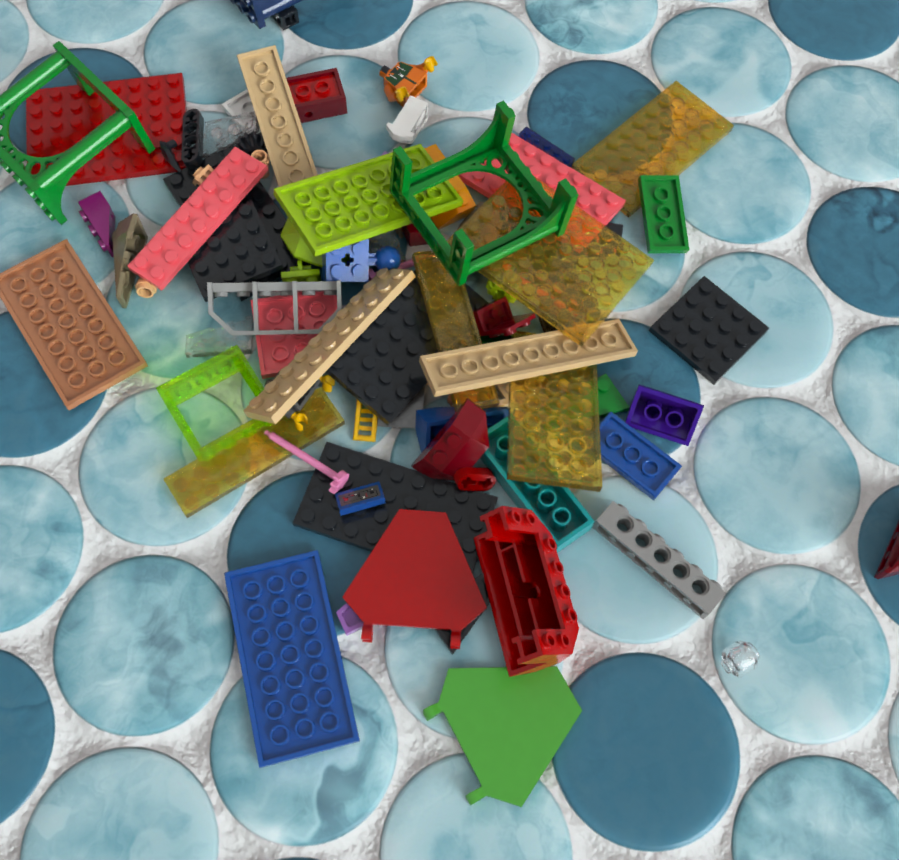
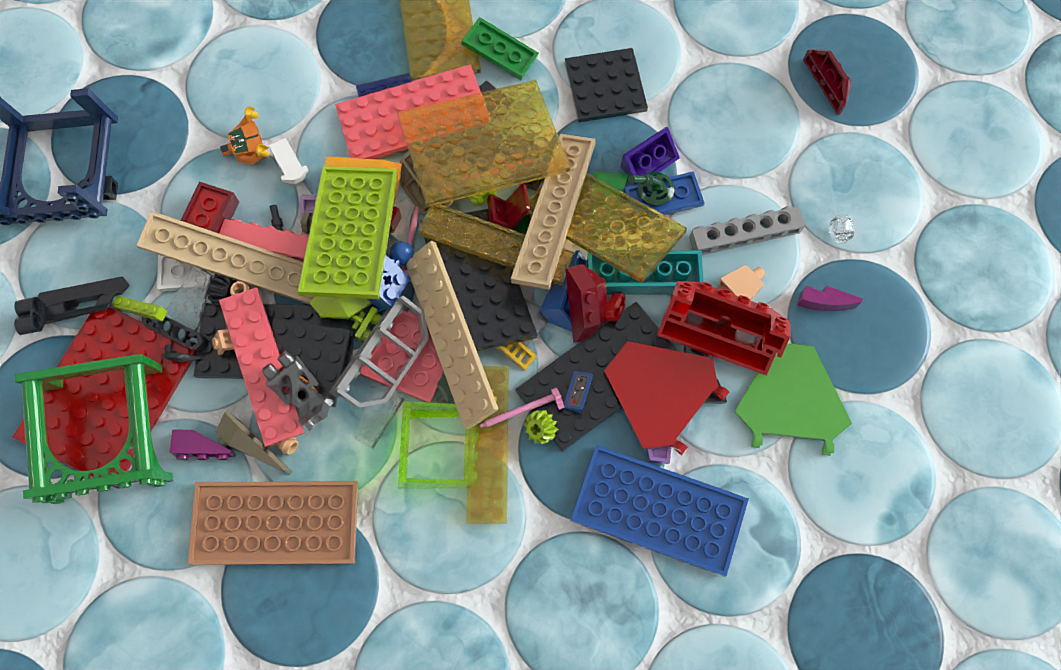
camera: 55 degrees left, 5 degrees up
green arch [389,100,579,287] -> none
none -> black panel [14,276,130,335]
none -> lime piece [112,296,168,322]
none -> coral brick [219,219,309,262]
none -> dark grey hips [262,351,334,431]
none -> black bar [269,205,284,231]
none -> lime gear [523,410,558,444]
none -> dark green dish [628,172,674,206]
none -> light nougat torso [717,265,765,301]
none -> magenta slope [797,286,863,311]

